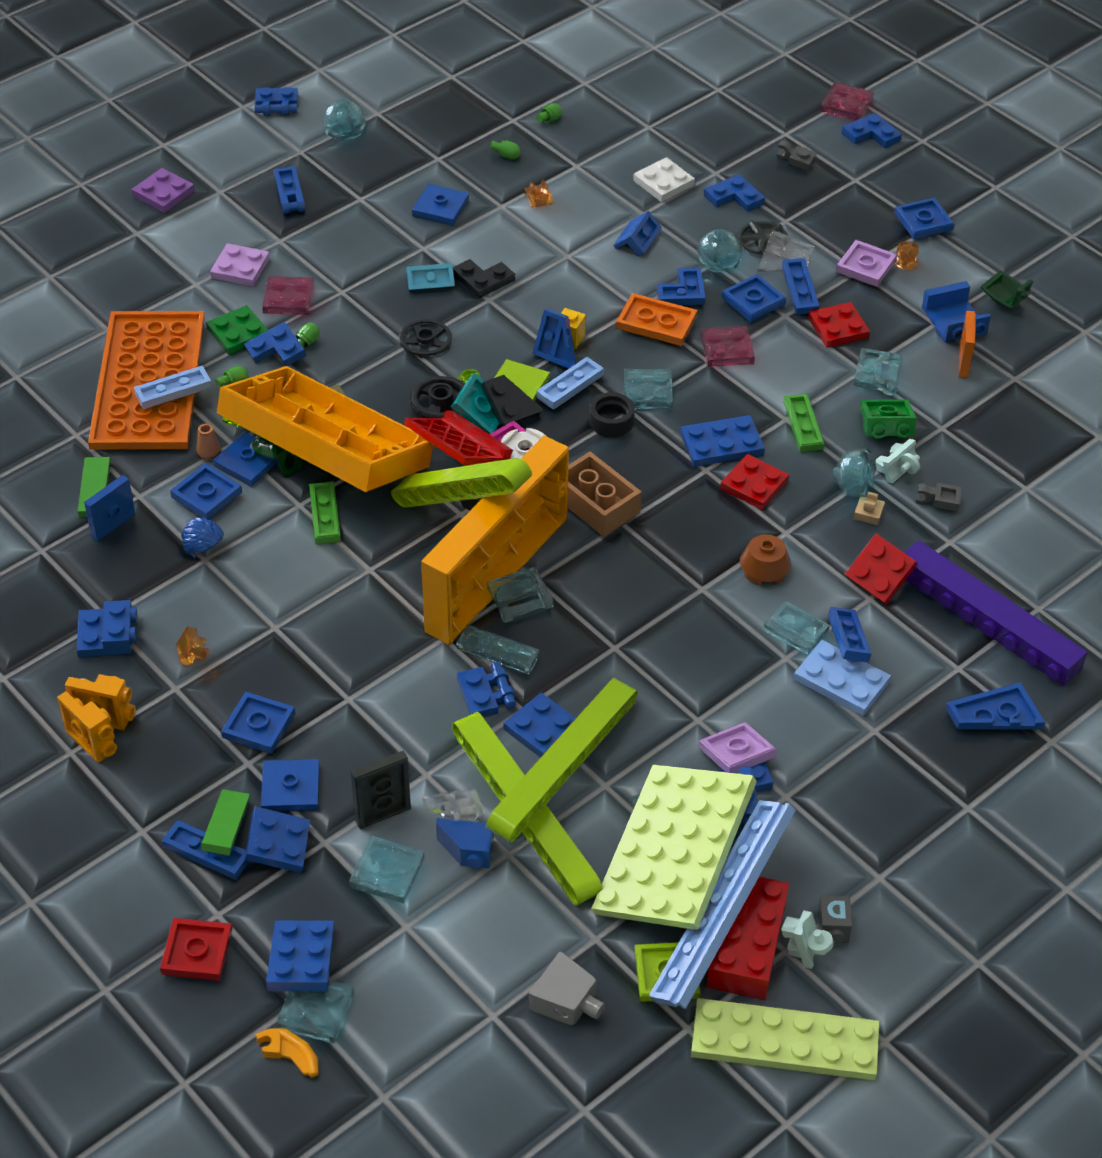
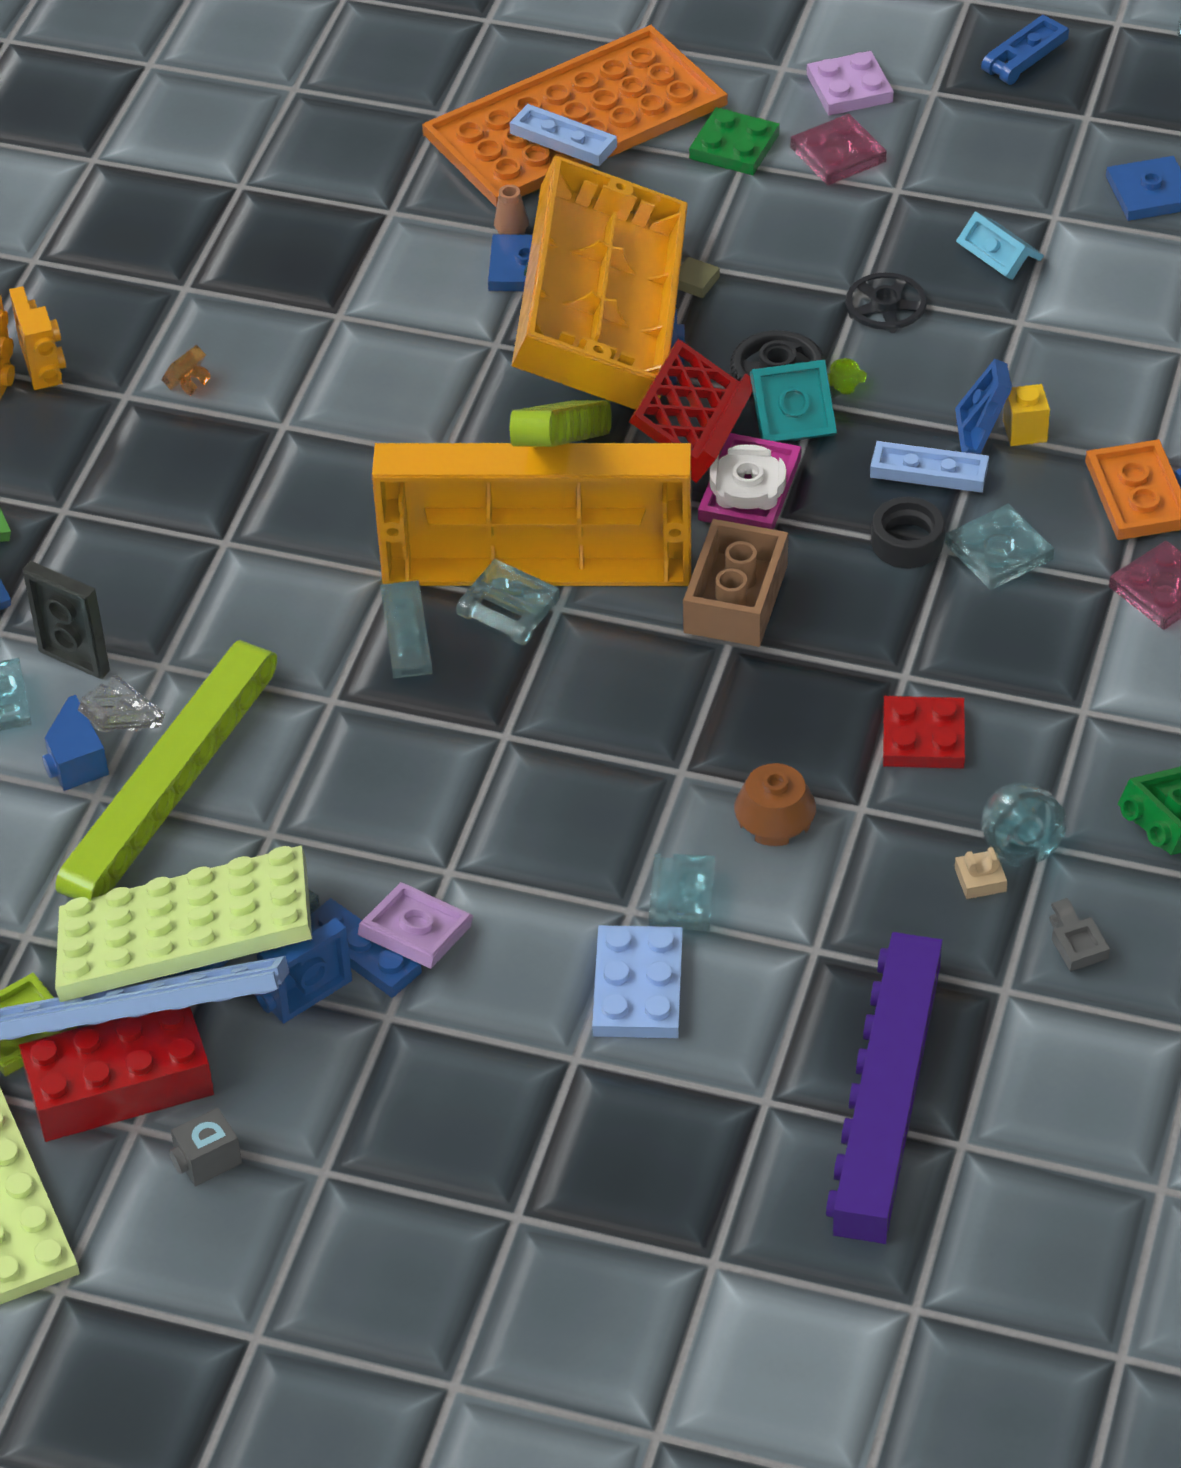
camera: 60 degrees right, 0 degrees up
blue plate [77,600,138,657] -> none
bright green tile [78,457,111,517] -> none
blue plate [84,475,135,542] -> none
blue plate [170,463,242,519] -> none
blue hair [181,518,224,558] -> none
bright green cylinder [216,366,249,388] -> none
blue plate [221,691,296,754] -> none
blue plate [244,322,307,366] -> none
blue plate [261,759,320,811] -> none
bright green cylinder [296,323,320,347] -> none
bright green tile [309,482,341,544] -> none
black plate [453,259,515,298] -> none
blue plate [457,662,516,717] -> none
black wing [480,375,543,428] -> none
lime beam [486,678,638,843] -> none
lime tile [494,359,550,401] -> none
blue plate [503,692,576,758] -> none
blue plate [680,415,765,467] -> none
light aqua hips [781,911,834,969] -> none
bright green tile [783,394,824,452] -> none
blue plate [828,607,872,663] -> none
red plate [845,534,918,605] -> none
light aqua hips [876,439,920,484] -> none
blue wing [946,682,1046,729] -> none

